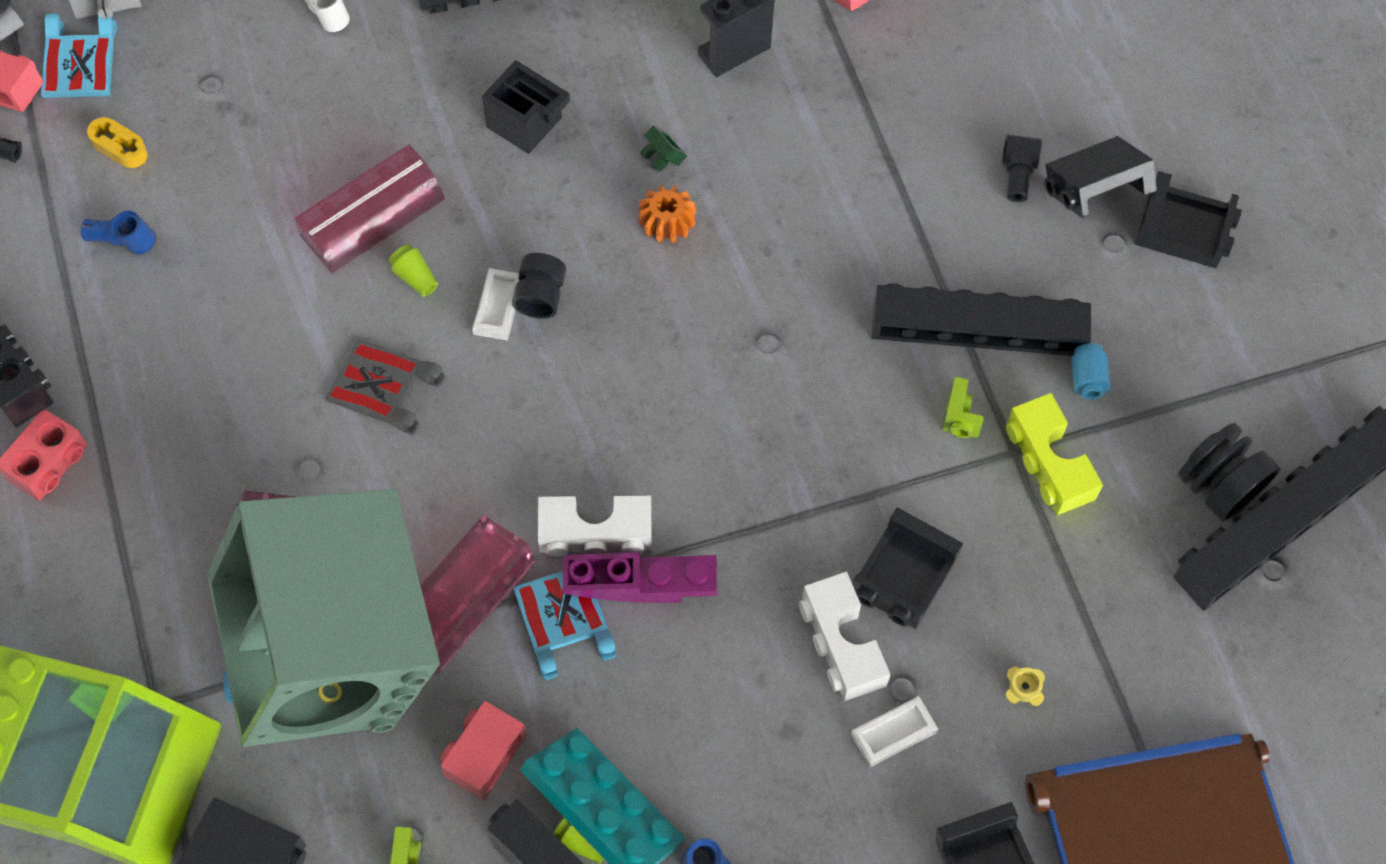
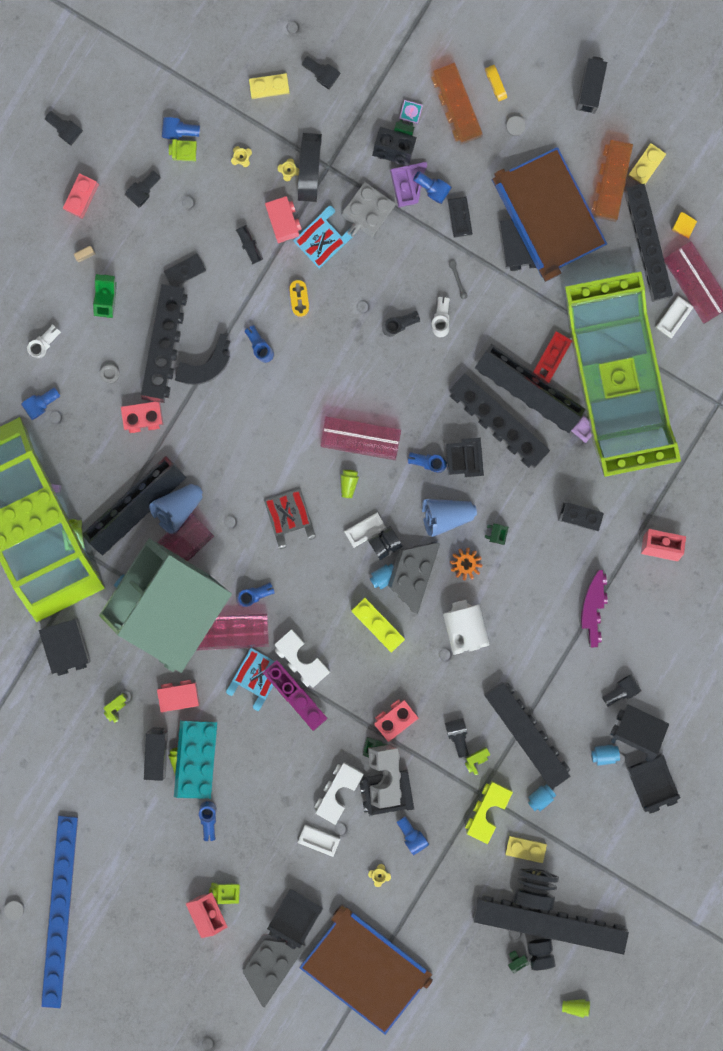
camera: 50 degrees right, 25 degrees up
none -> black brick [82,456,187,556]
none -> medium blue cone [149,484,203,534]
none -> black arch [175,333,231,385]
none -> blue pin [236,582,275,607]
none -> neon yellow arch [351,598,405,653]
none -> dark green tile [363,737,386,758]
none -> light grey arch [369,745,401,808]
none -> dark azure brick [370,563,394,590]
none -> coral brick [374,699,419,742]
none -> black pin [382,311,420,337]
none -> dark grey wing [388,542,440,614]
none -> blue pin [396,816,429,856]
none -> blue pin [408,452,447,473]
none -> medium blue cone [422,499,477,537]
none -> white cylinder [443,600,490,655]
none -> black pin [445,718,469,758]
none -> black brick [449,373,550,468]
none -> light yellow plate [505,836,547,863]
none -> dark green tile [508,950,530,974]
none -> black wheel [527,938,556,971]
none -> magenta slope [581,570,608,648]
none -> dark azure brick [591,744,620,766]

